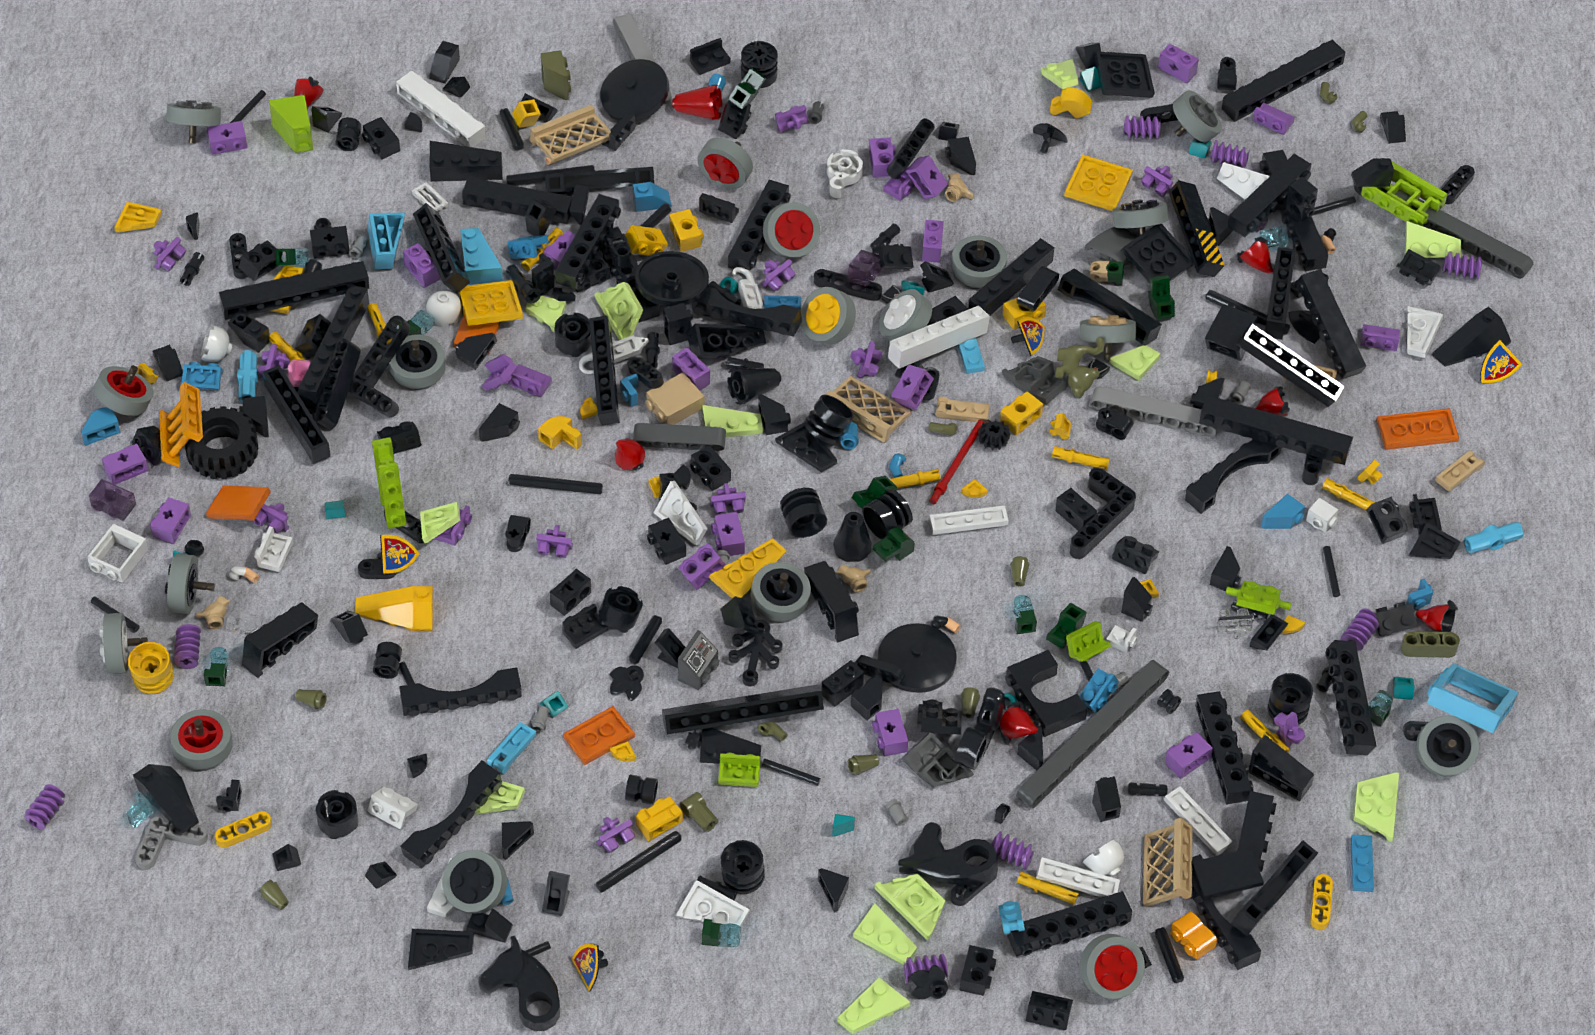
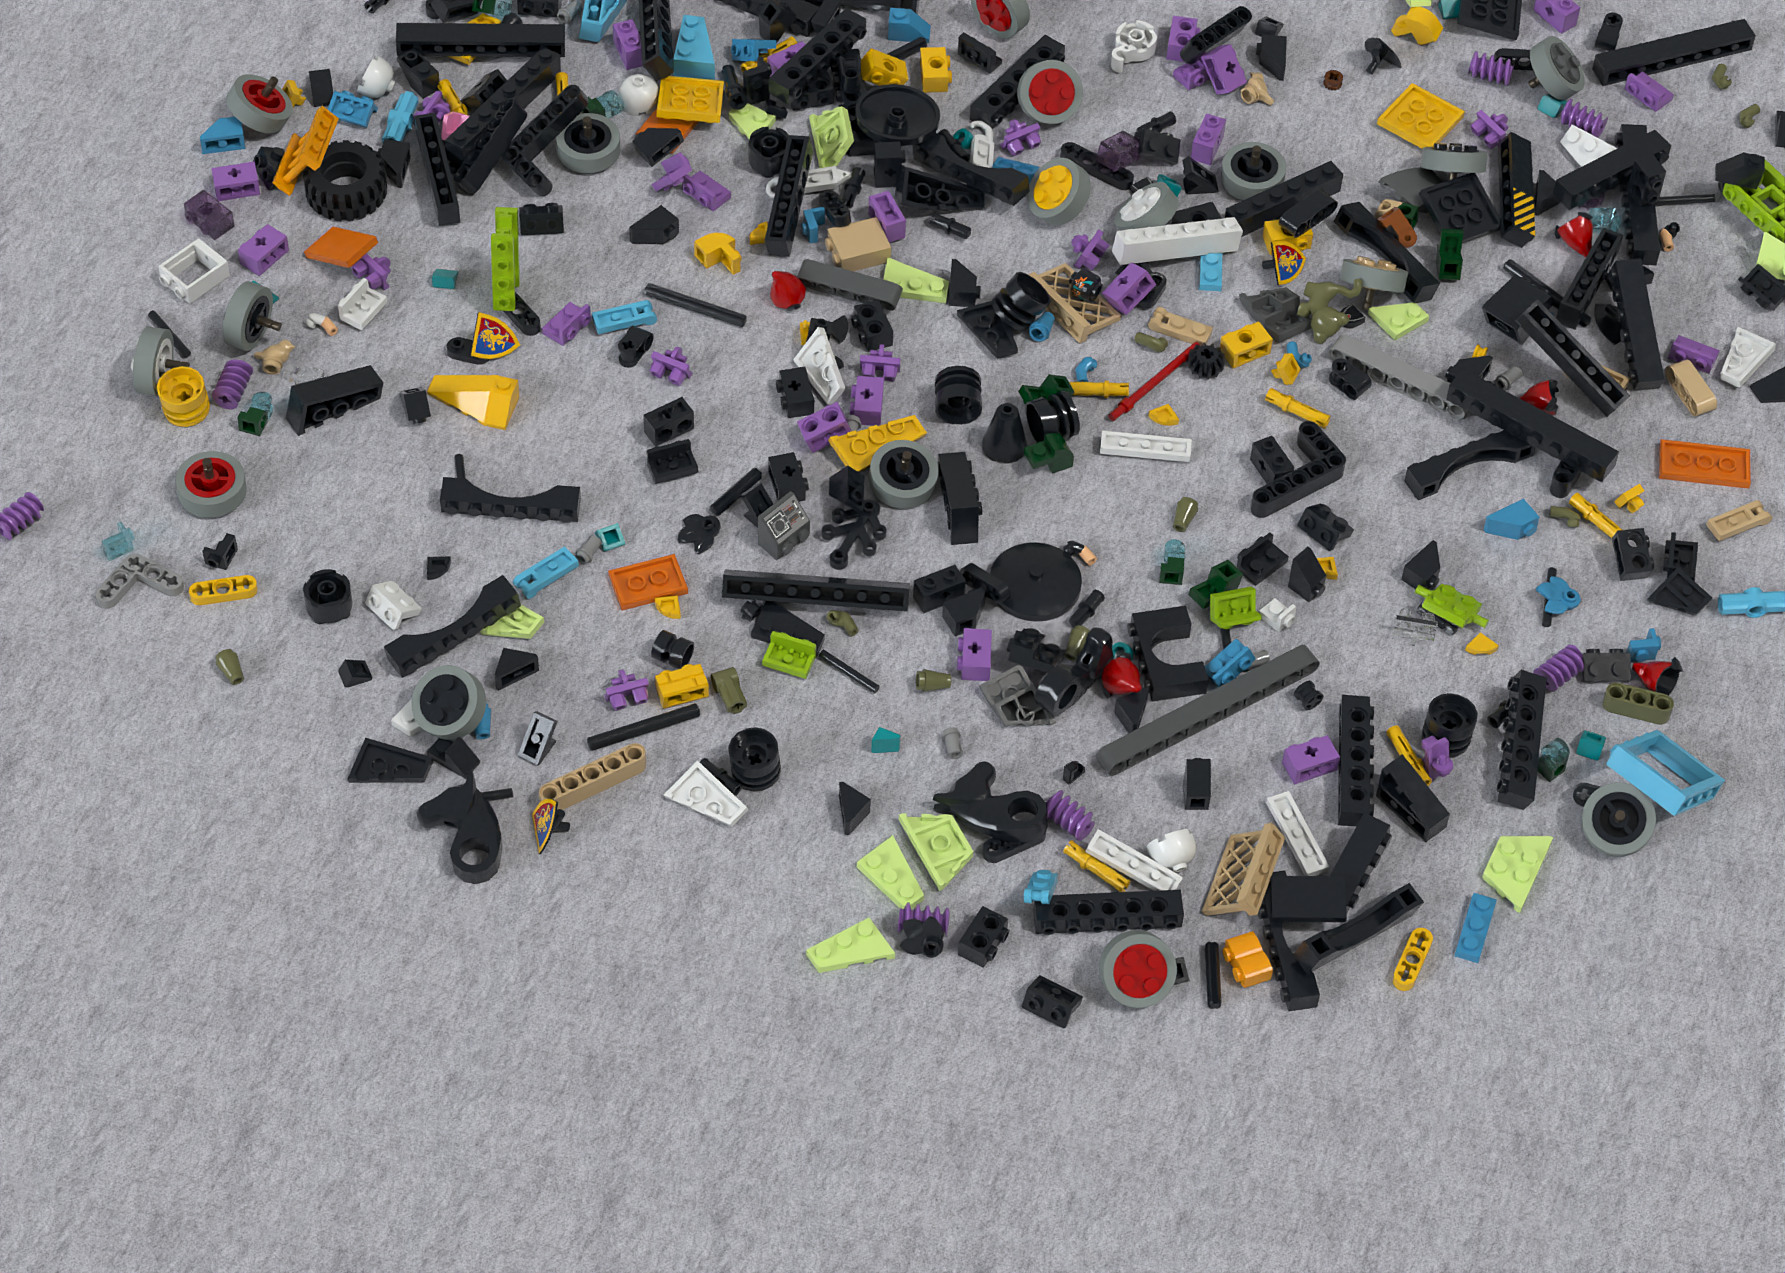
camera: 15 degrees right, 0 degrees up
black wedge [133,764,199,834] -> none
black plate [184,540,204,557] -> none
black slope [272,844,301,871] -> none
olive cone [296,689,327,709] -> none
black wheel [373,641,402,679] -> none
yellowish green wing [420,502,460,543] -> none
black brick [599,586,643,633] -> none
leg [702,919,741,947] -> none
black cone [727,367,781,405] -> none
tan animal [836,565,871,593] -> none
black axle [1128,782,1168,796] -> none
black slope [1250,614,1288,651] -> none
white brick [1306,498,1338,532] -> none
none -> tan beam [539,743,646,810]
none -> medium azure plate [592,300,657,334]
none -> black brick [768,452,809,502]
none -> black head [1069,269,1103,301]
none -> black axle [1069,589,1105,628]
none -> black bracket [1237,532,1289,586]
none -> dark azure arm [1286,341,1312,368]
none -> reddish brown bush [1324,70,1343,91]
none -> dark orange leg [1377,207,1417,248]
none -> dark azure plate [1536,576,1581,614]
none -> olive arm [1549,506,1581,528]
none -> tan beam [1665,359,1717,416]

